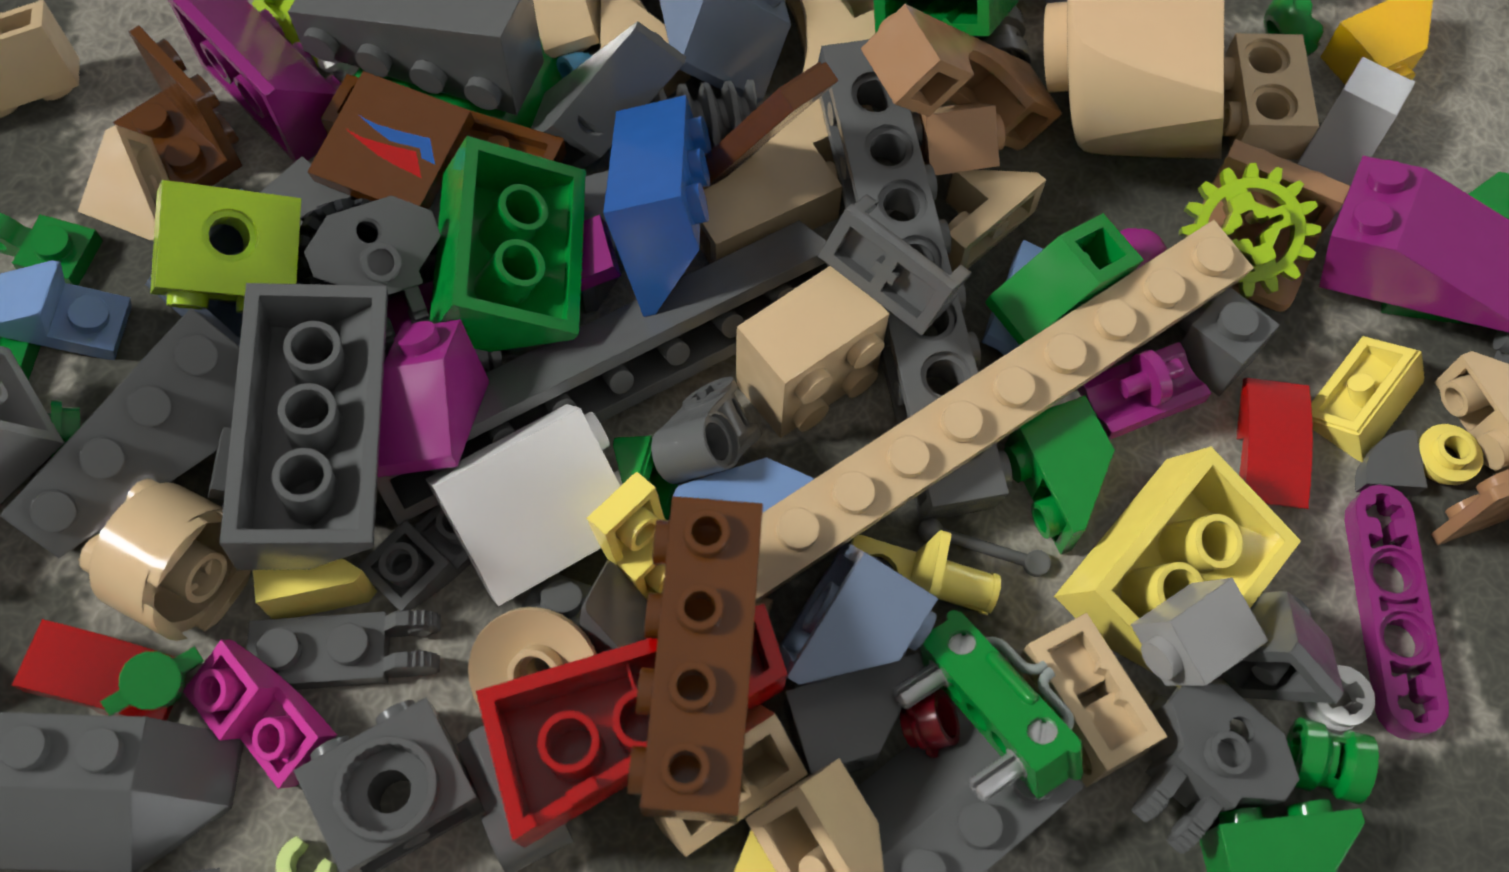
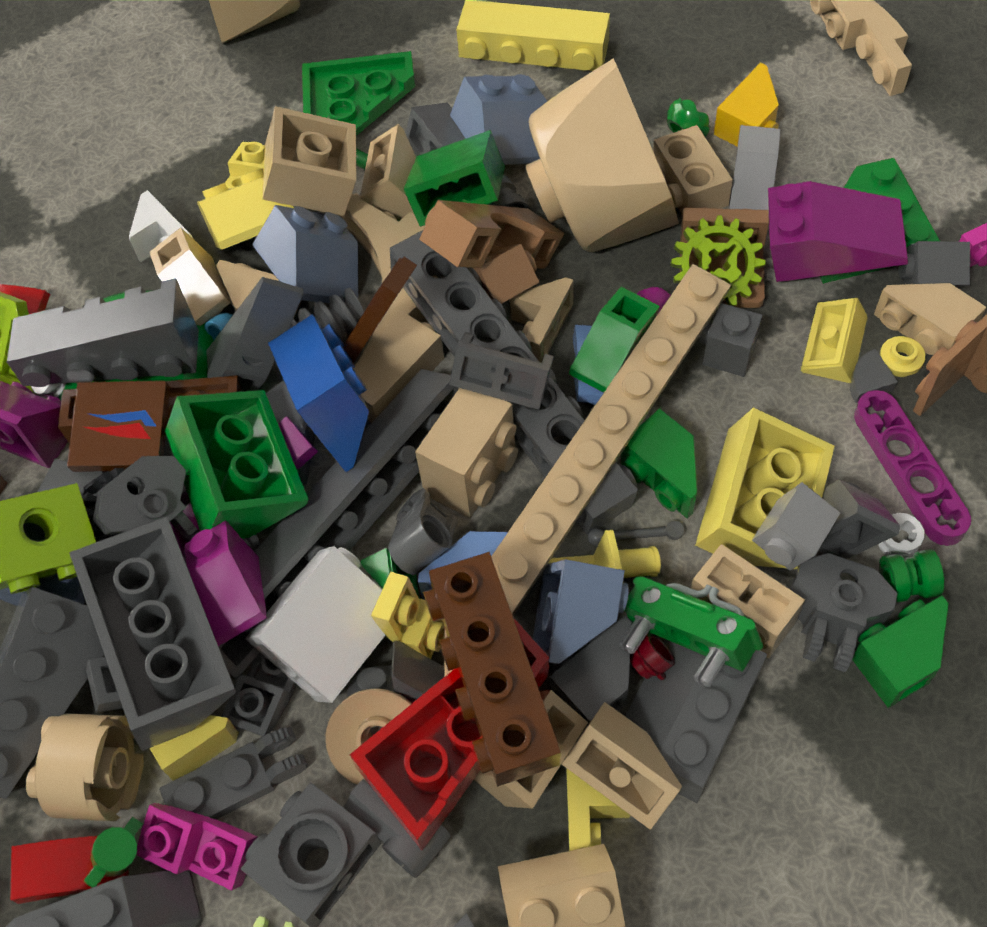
camera: 15 degrees left, 5 degrees down
magenta hips [1077,342,1211,440] -> none
red slope [1237,377,1313,509] -> none

